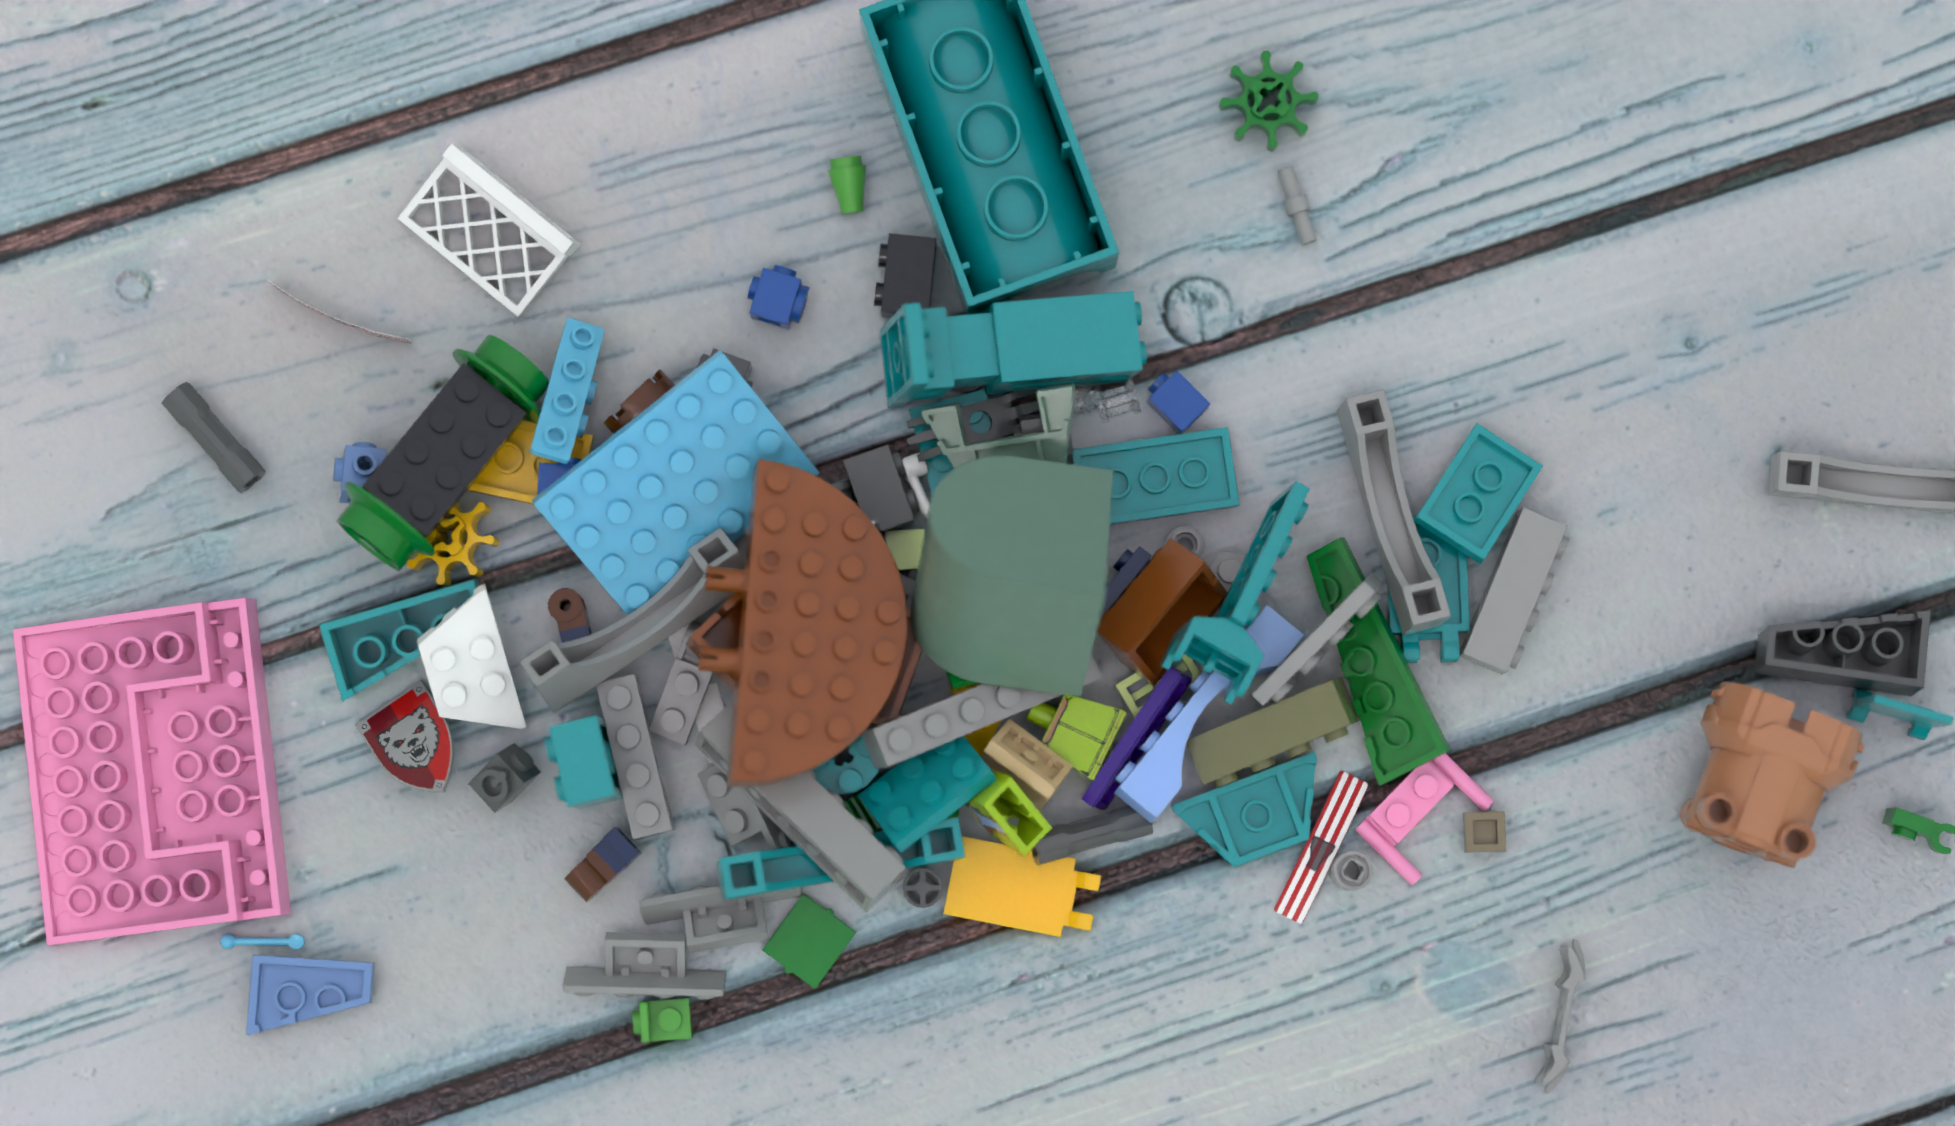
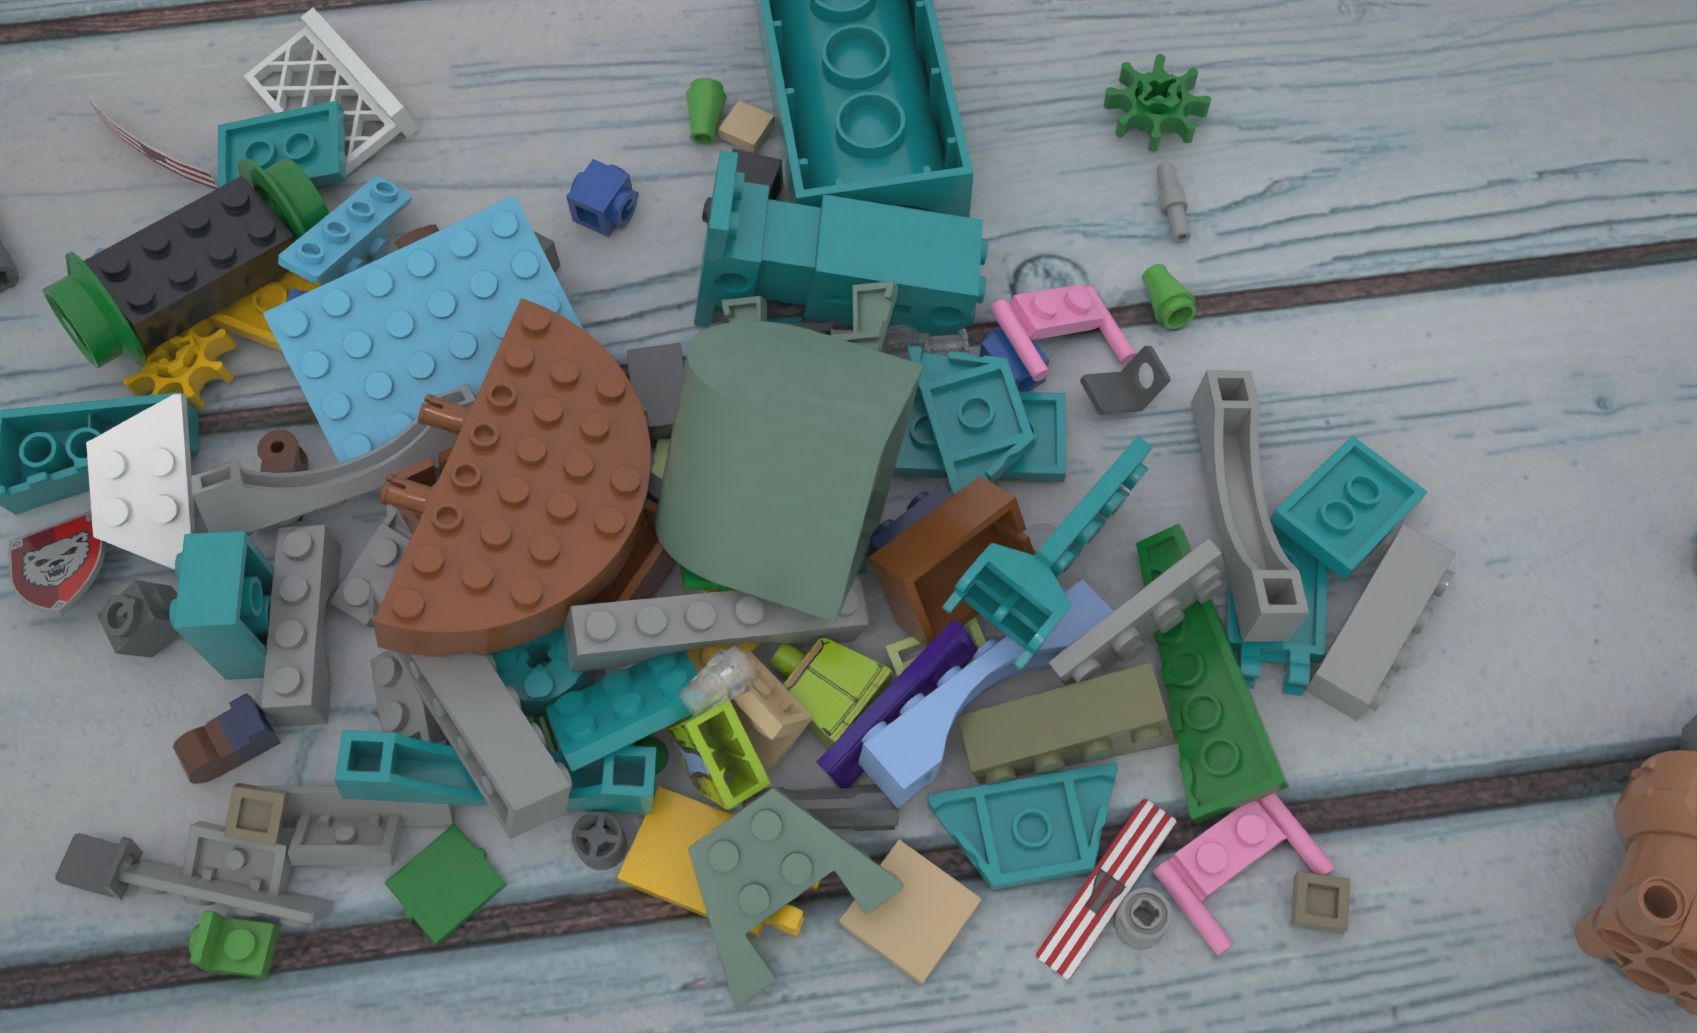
camera: 15 degrees right, 20 degrees down
none -> dark grey bracket [55,833,143,900]
none -> teal plate [218,101,346,188]
none -> dark tan plate [224,783,289,845]
none -> clear cone [678,645,758,717]
none -> sand green wing [688,786,904,1007]
none -> tan tile [718,100,775,153]
none -> tan tile [839,839,982,986]
none -> teal wing [907,346,1035,495]
none -> bright pink plate [990,284,1136,381]
none -> dark grey bracket [1080,346,1171,415]
none -> bright green cone [1142,264,1196,329]

